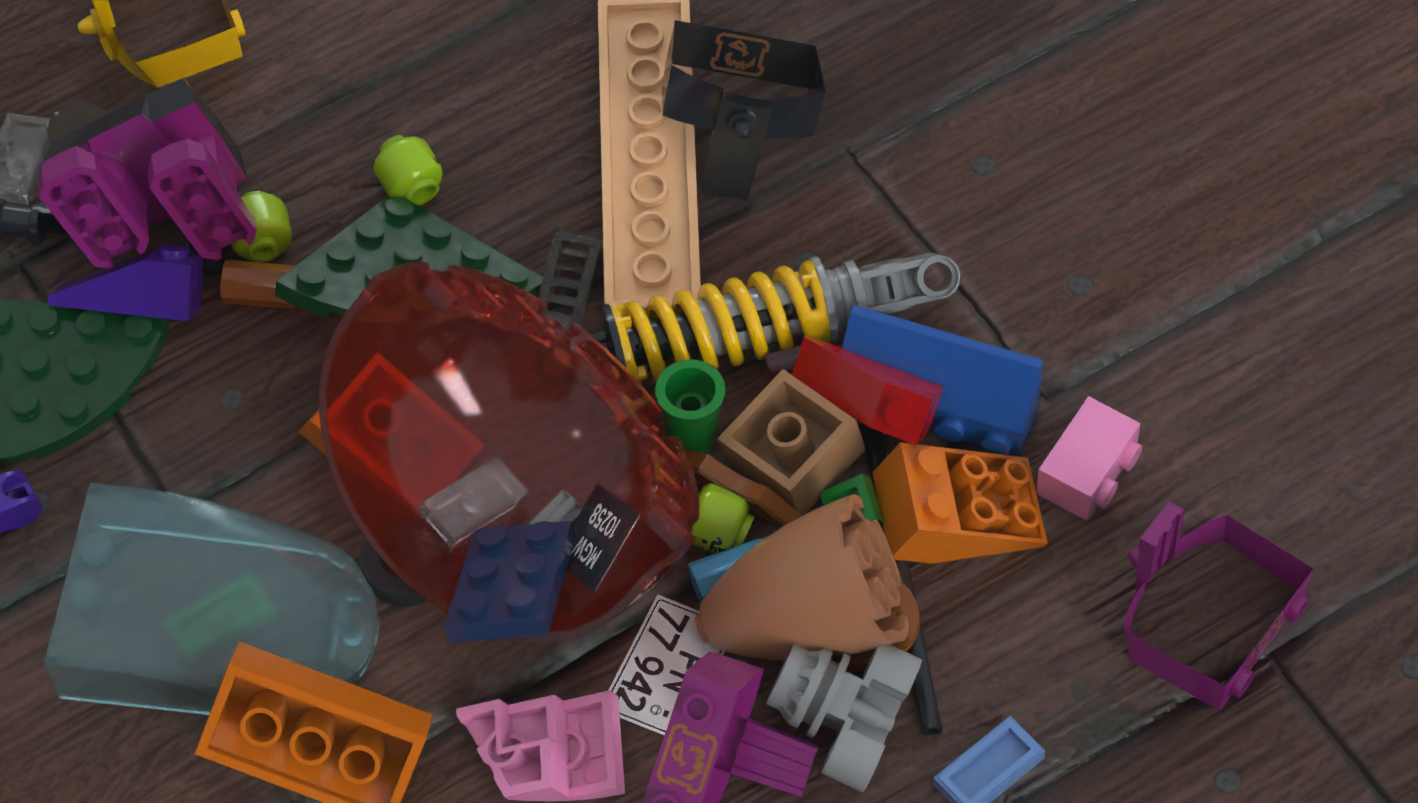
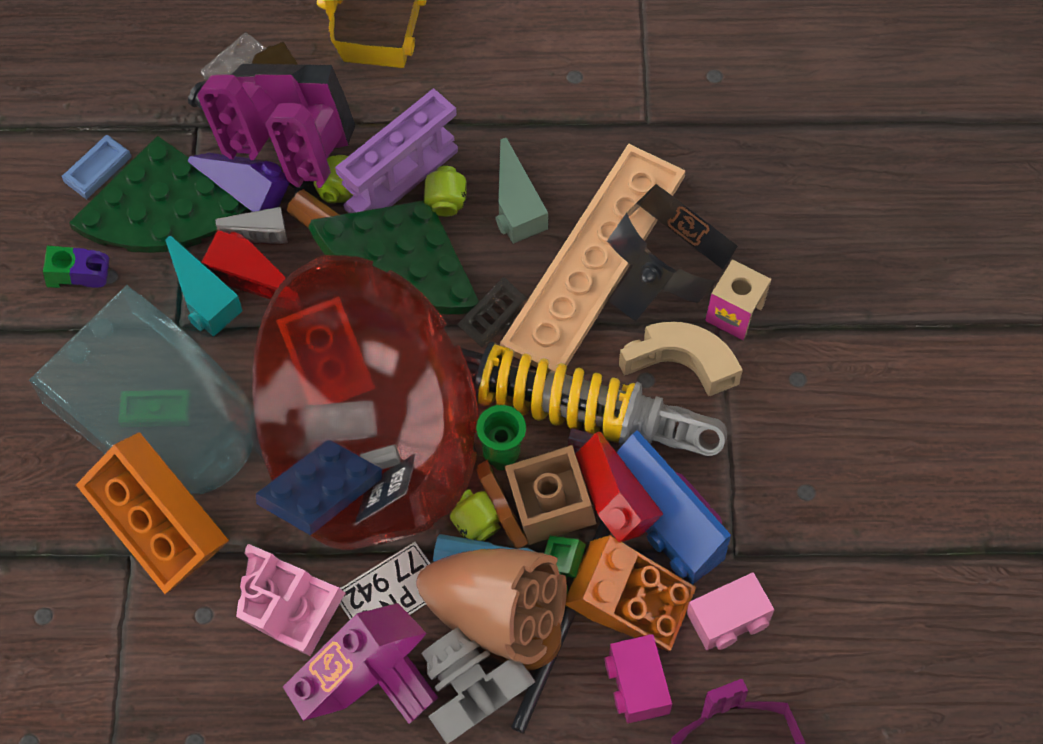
camera: 30 degrees right, 5 degrees up
none -> teal slope [166,236,243,337]
none -> red slope [201,230,300,308]
none -> light grey slope [215,207,288,244]
none -> medium lavender fence [335,88,458,213]
none -> sand green slope [496,138,548,244]
none -> dark pink brick [604,634,672,724]
none -> tan arch [619,322,743,396]
none -> tan piece [705,259,771,340]

